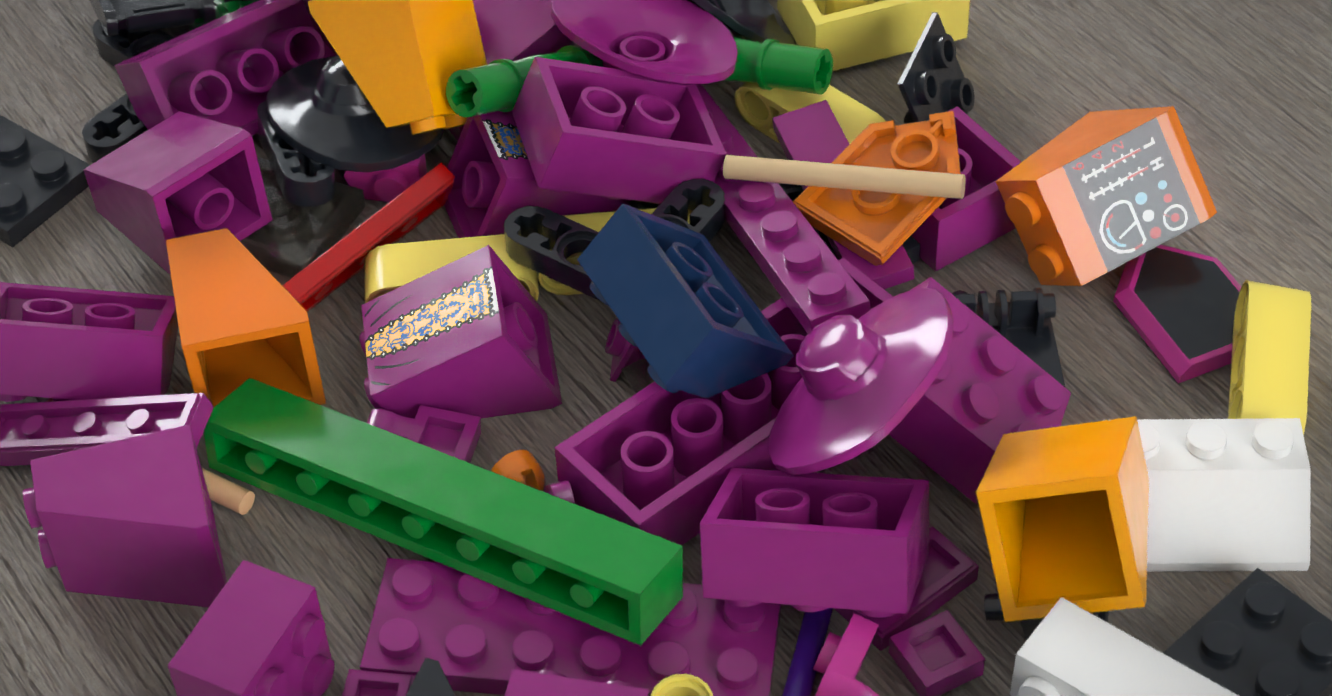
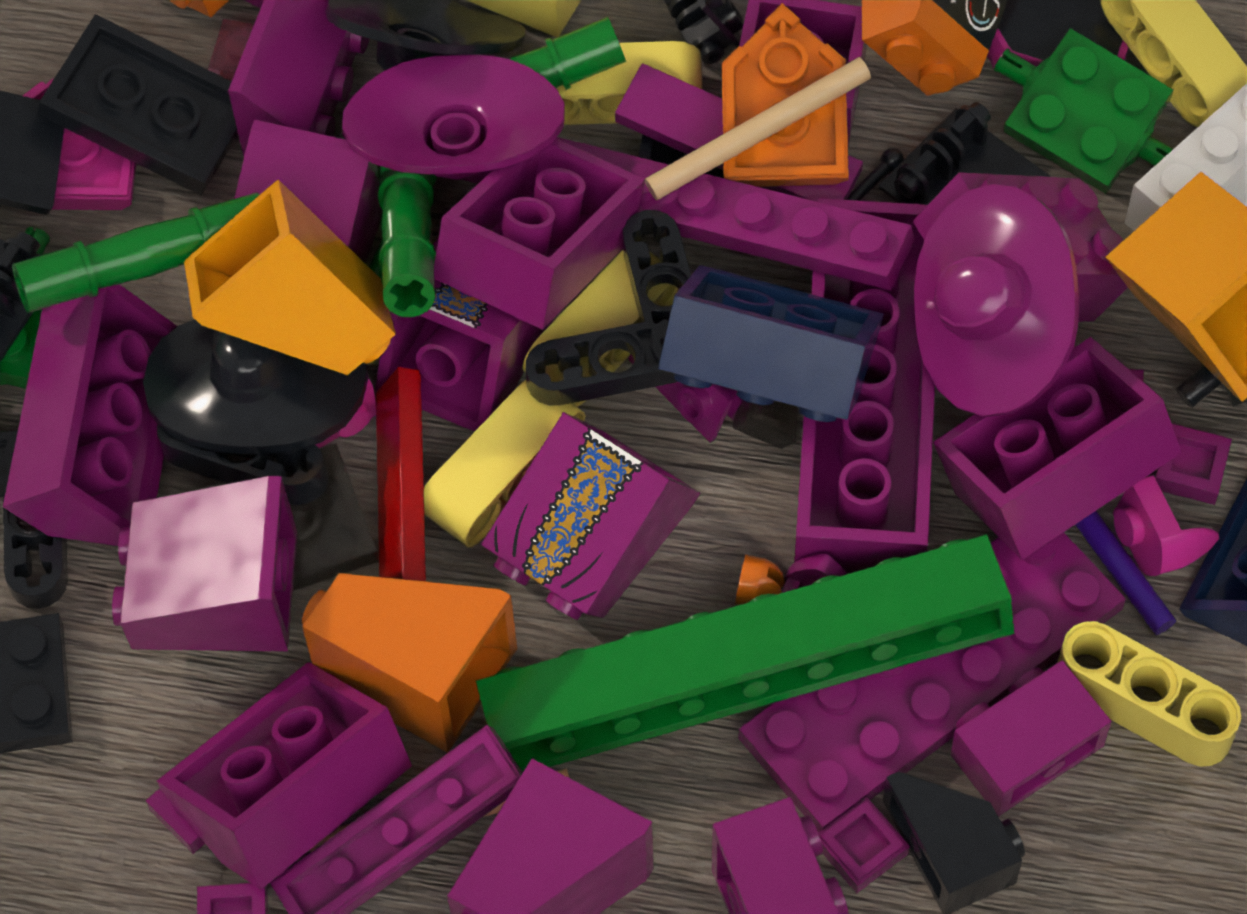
camera: 45 degrees left, 15 degrees up
magenta plate [367,405,481,463] -> none
none -> green plate [994,28,1173,194]

